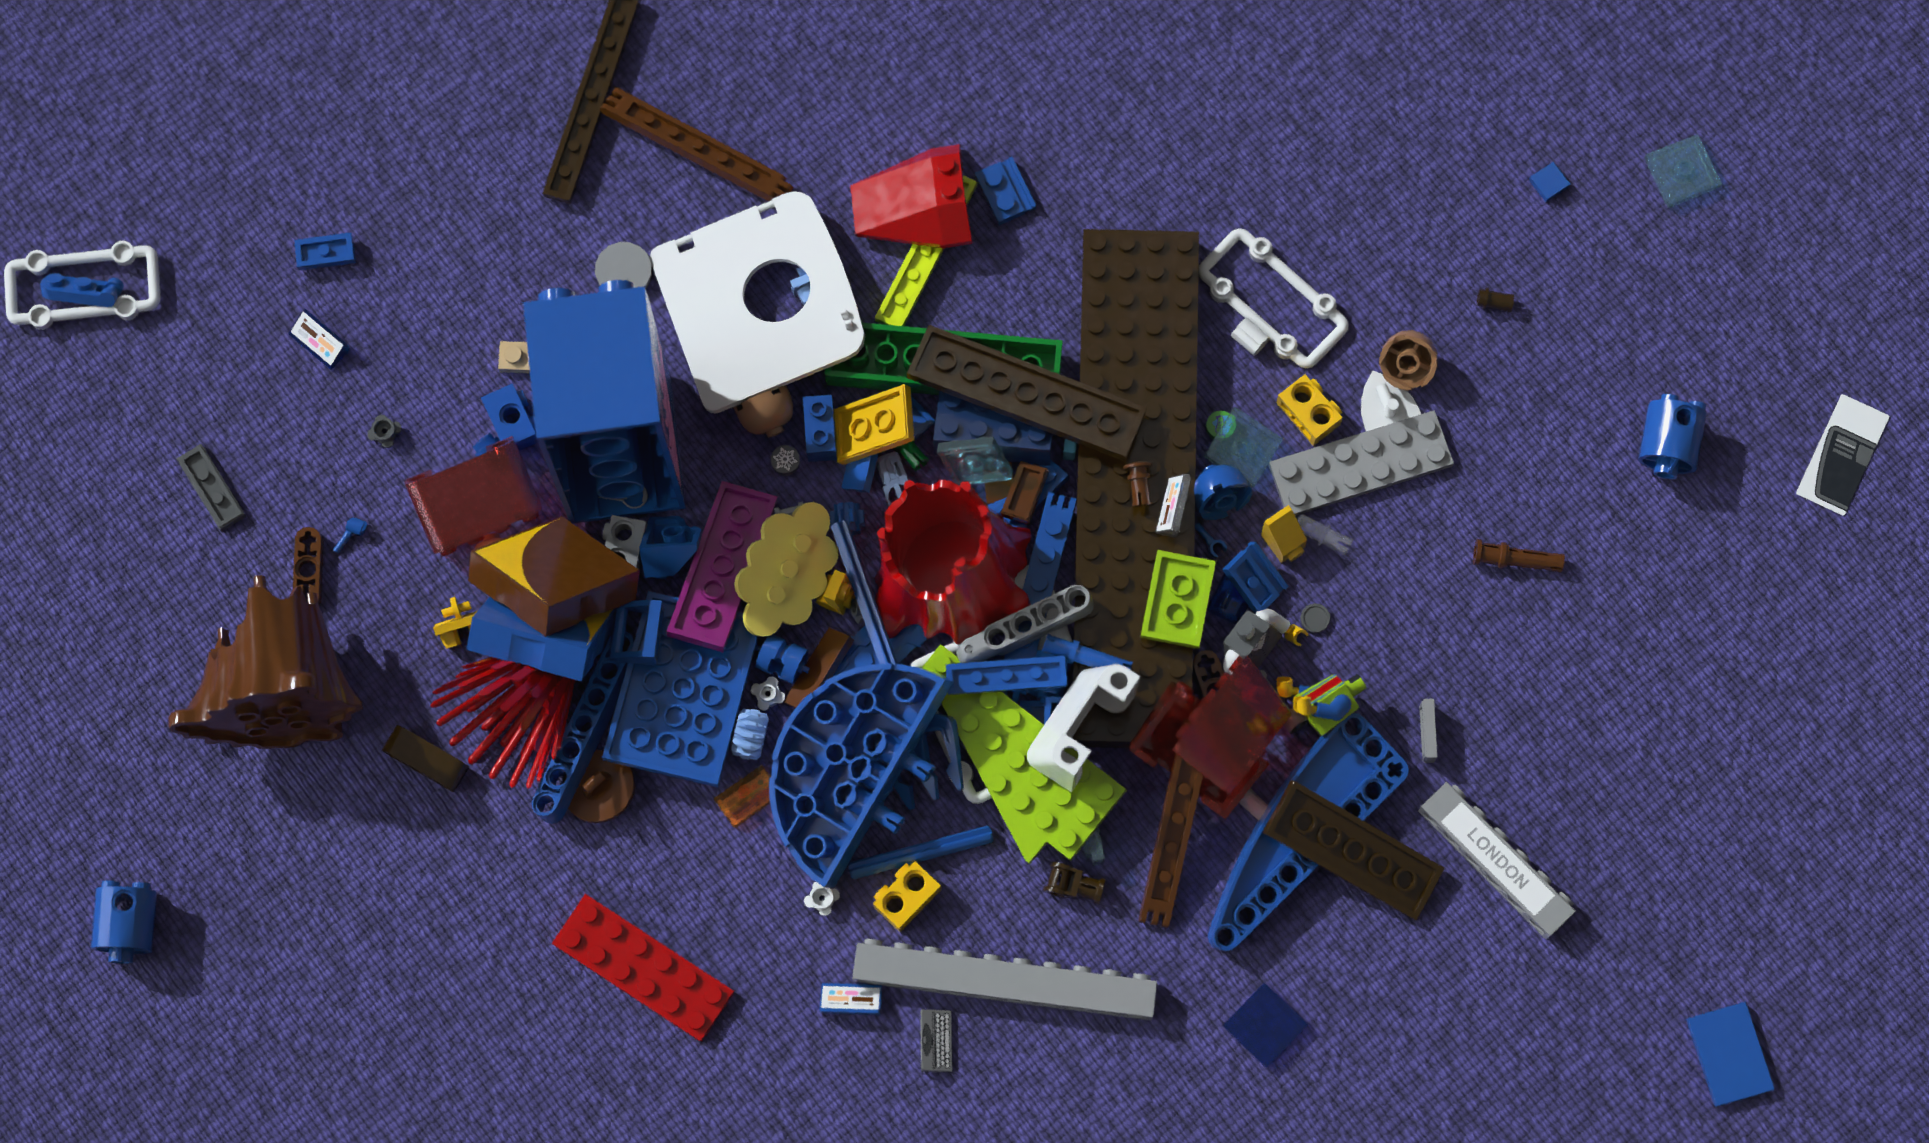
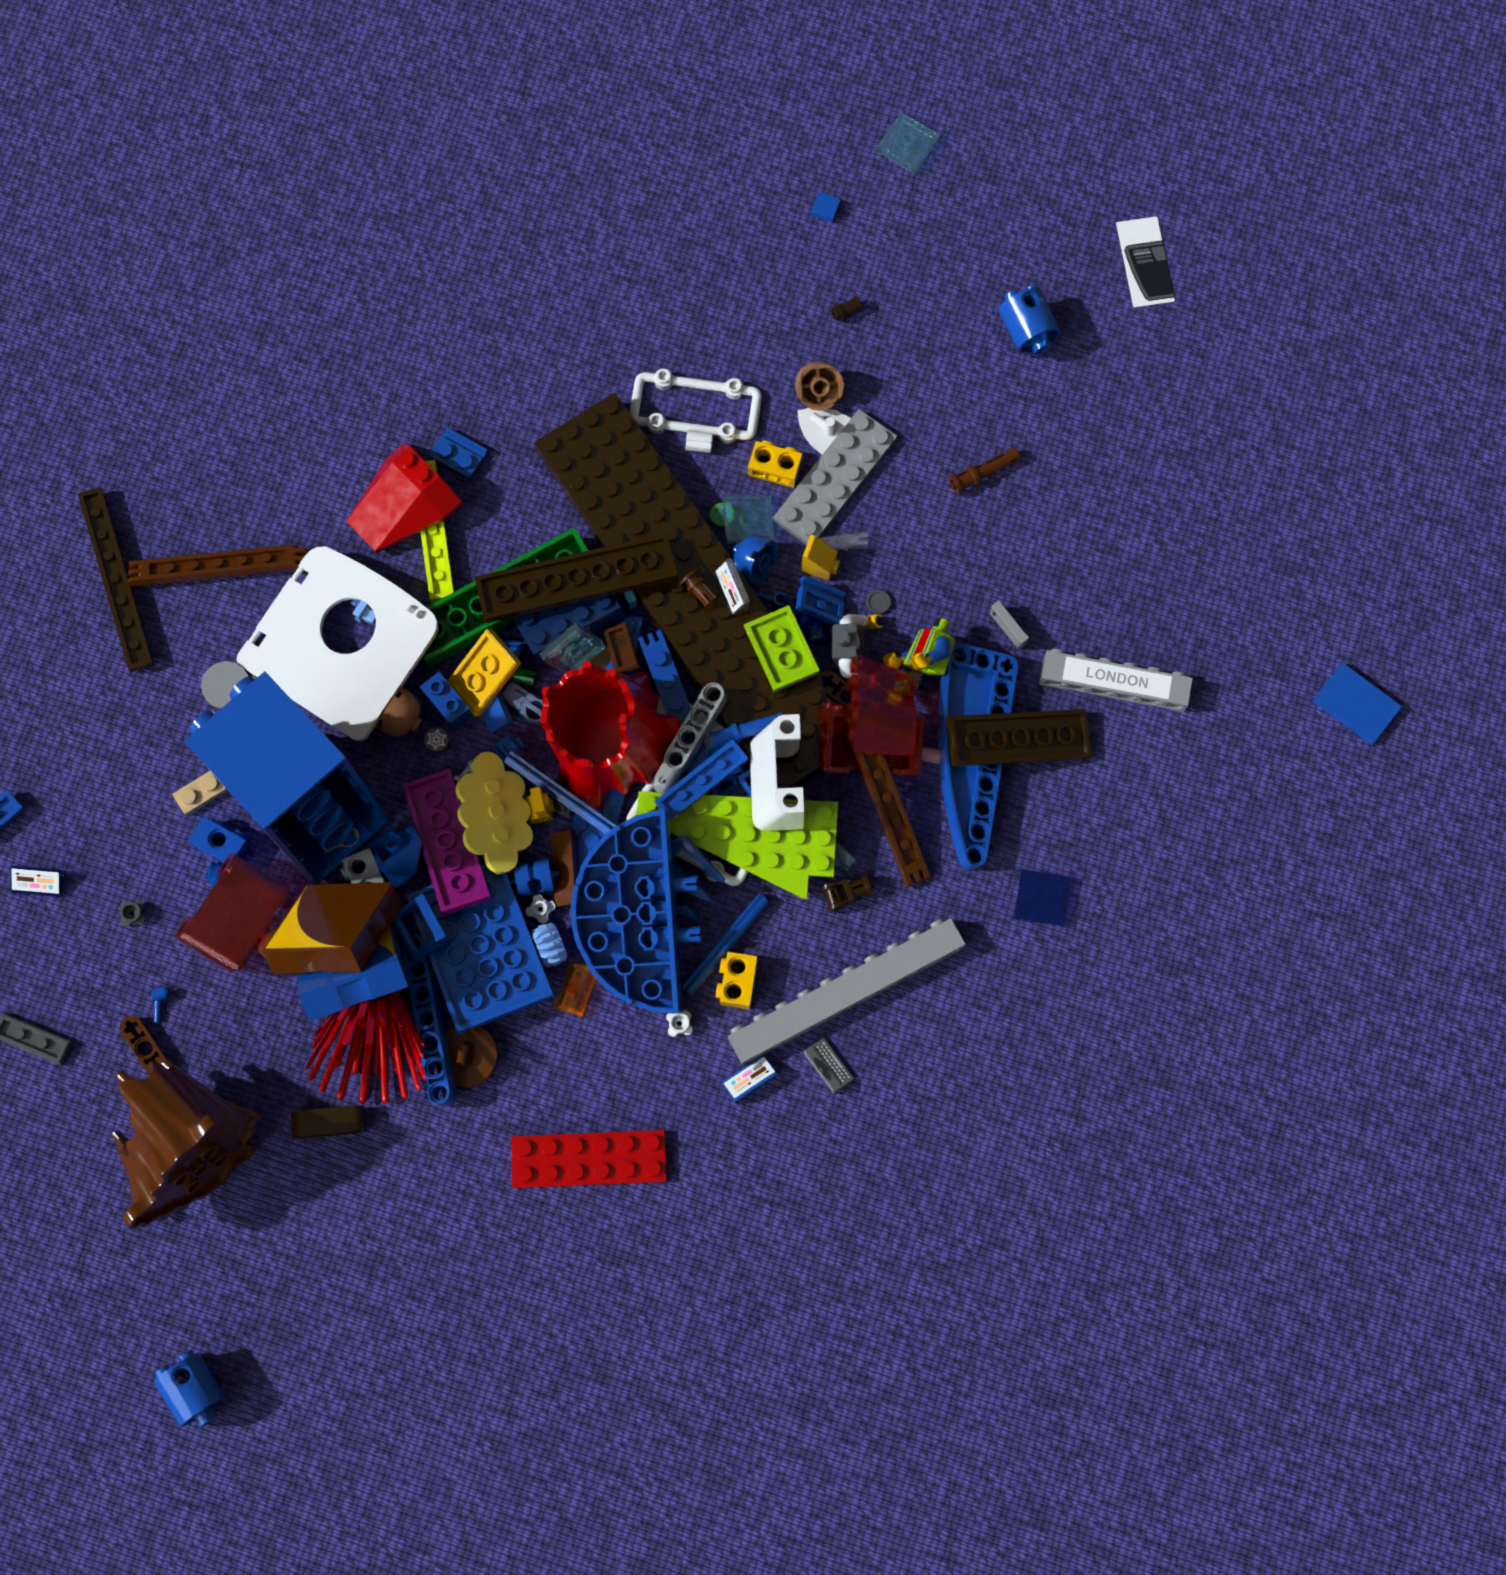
camera: 40 degrees left, 0 degrees up
yellow hips [433,597,477,649] -> none

